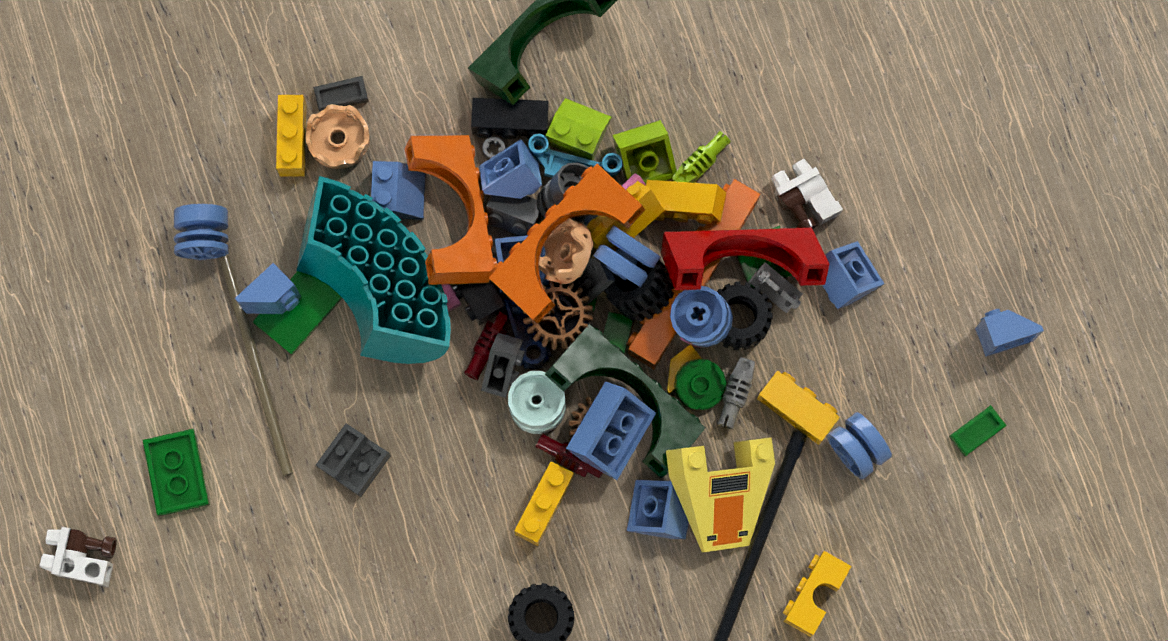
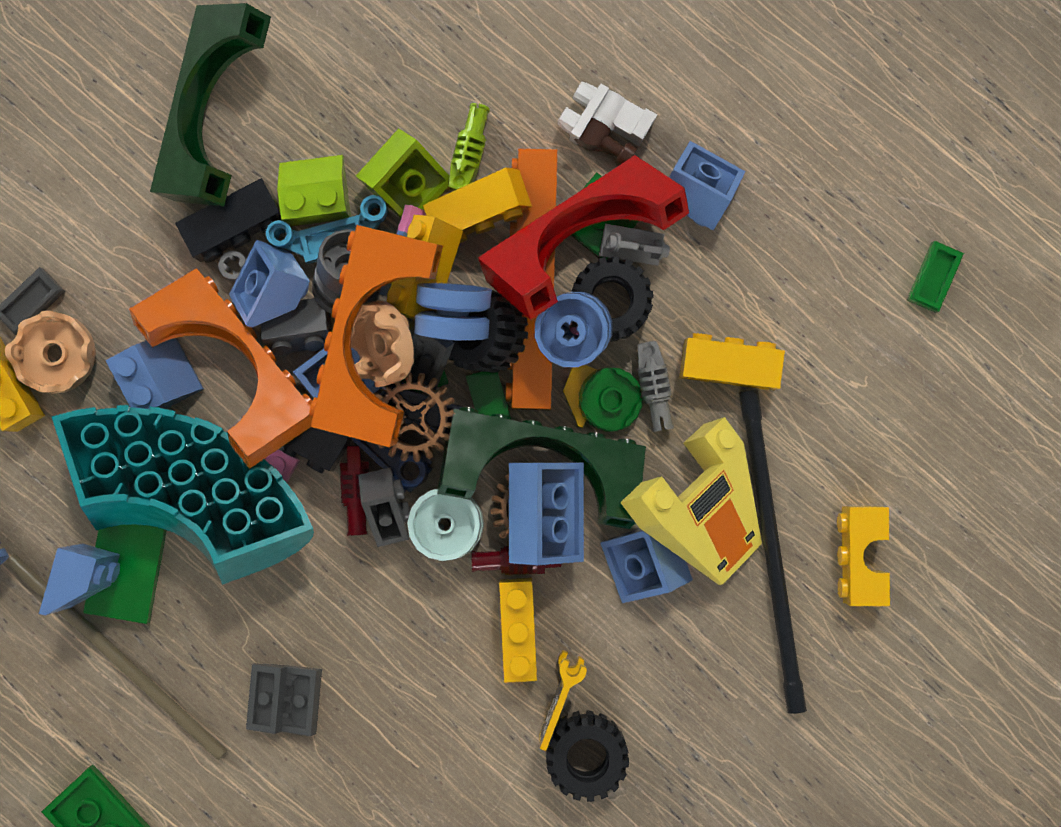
camera: 30 degrees left, 10 degrees up
medium blue wheel [827,412,892,479] -> none
medium blue slope [975,309,1044,357] -> none
none -> yellow flag [539,650,587,751]

